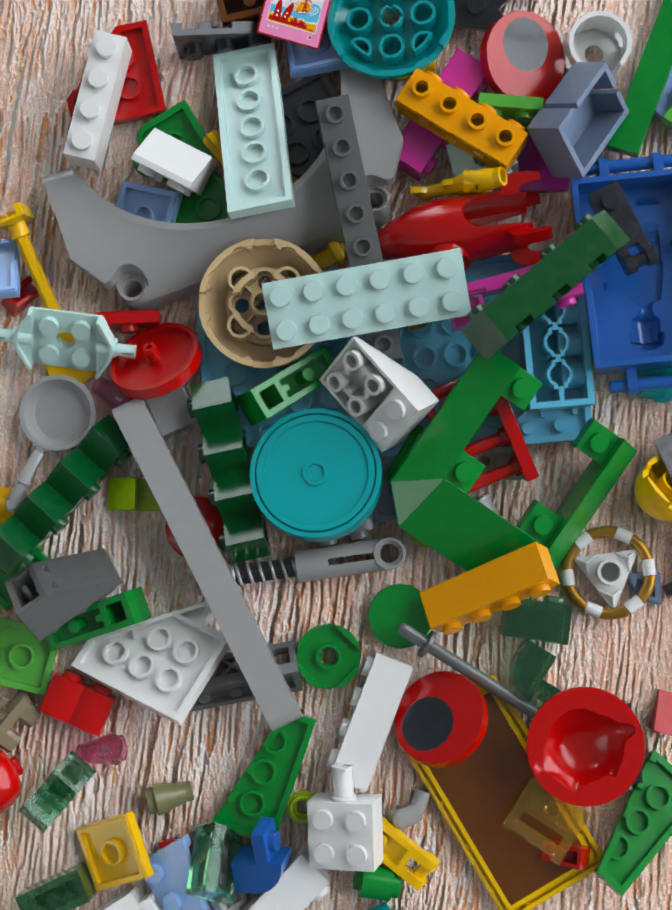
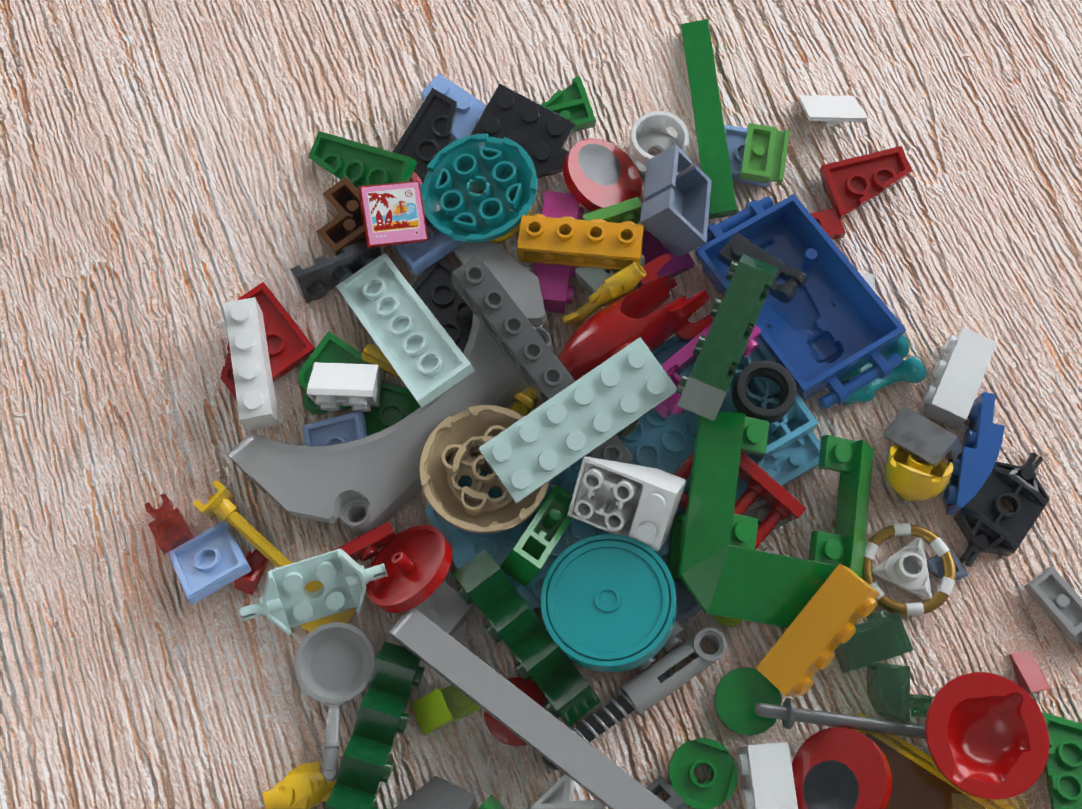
camera: 30 degrees left, 15 degrees down
clear pink cone [92,377,134,409] -> none
none -> black tyre [732,360,797,424]

